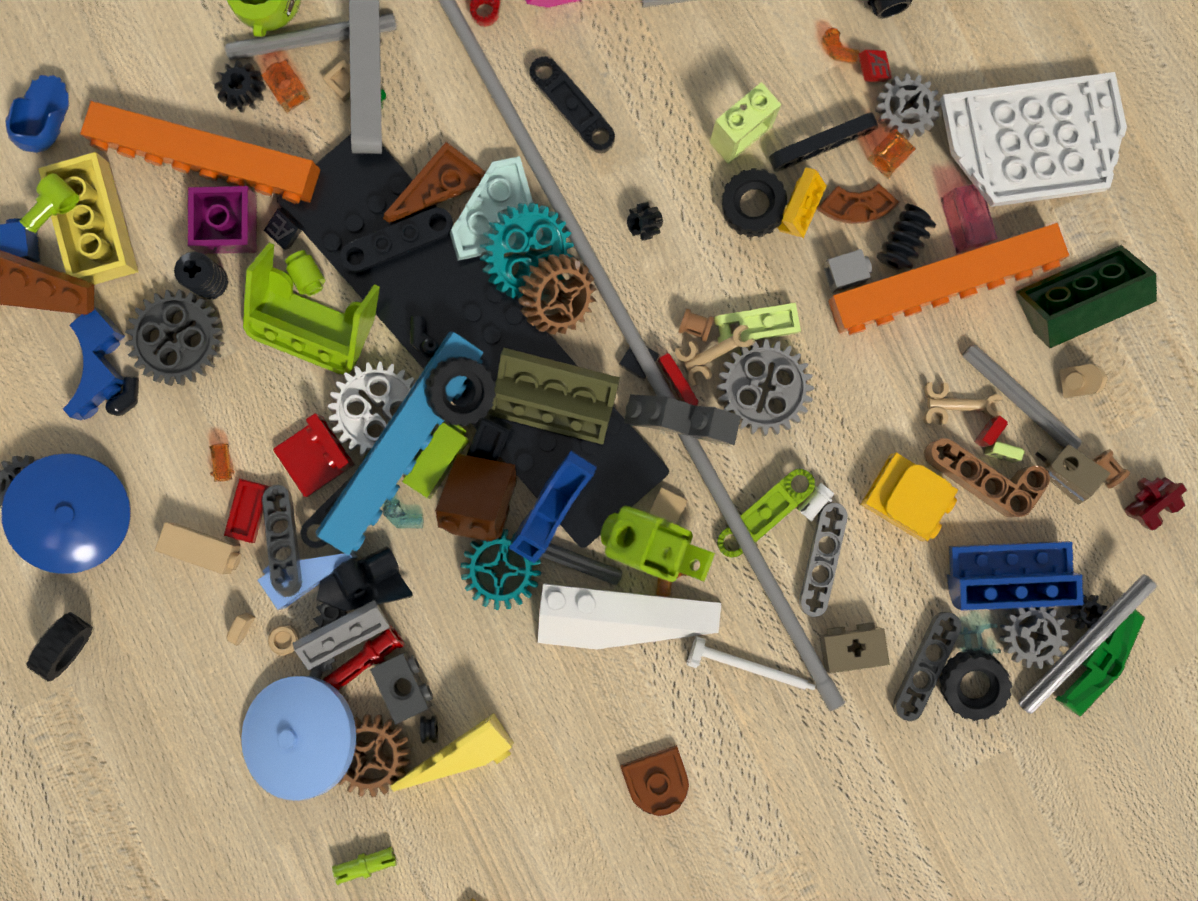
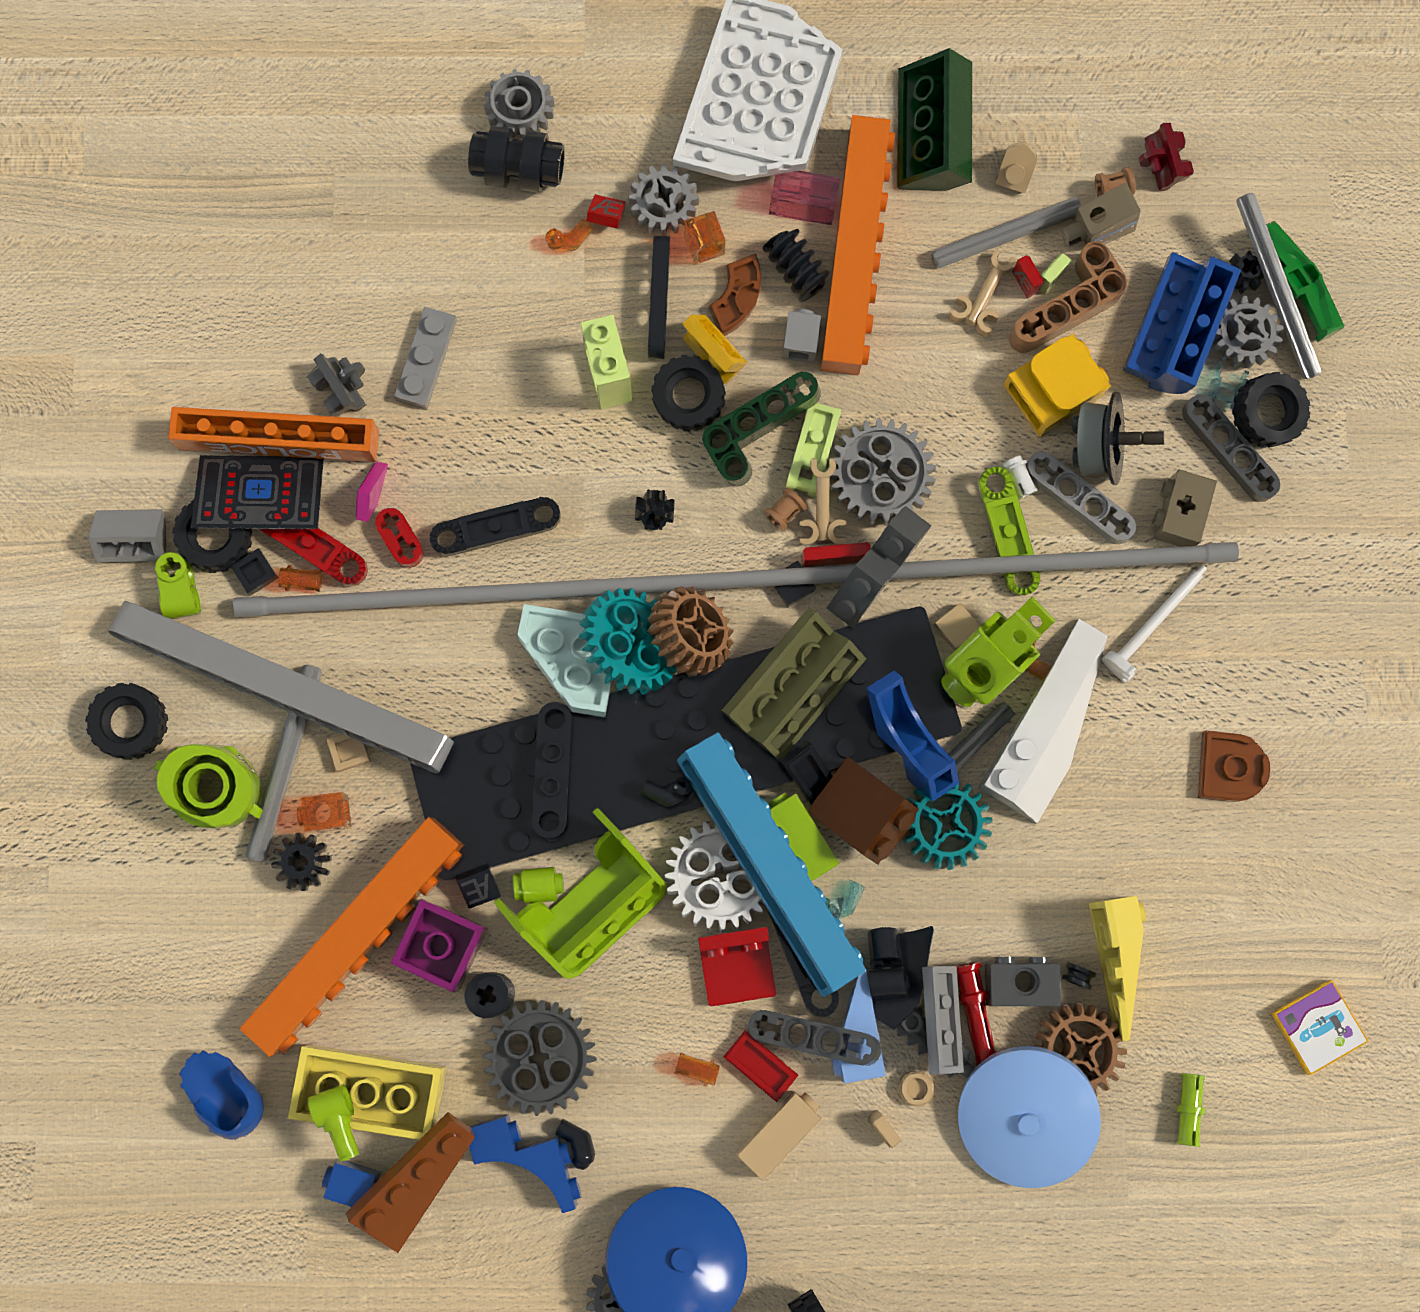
camera: 70 degrees left, 5 degrees down
dark orange wing [383,142,486,223] -> none
black tyre [425,356,496,426] -> none
none -> red beam [375,508,424,568]
none -> dark green beam [702,371,821,486]
none -> piece [1072,392,1164,485]

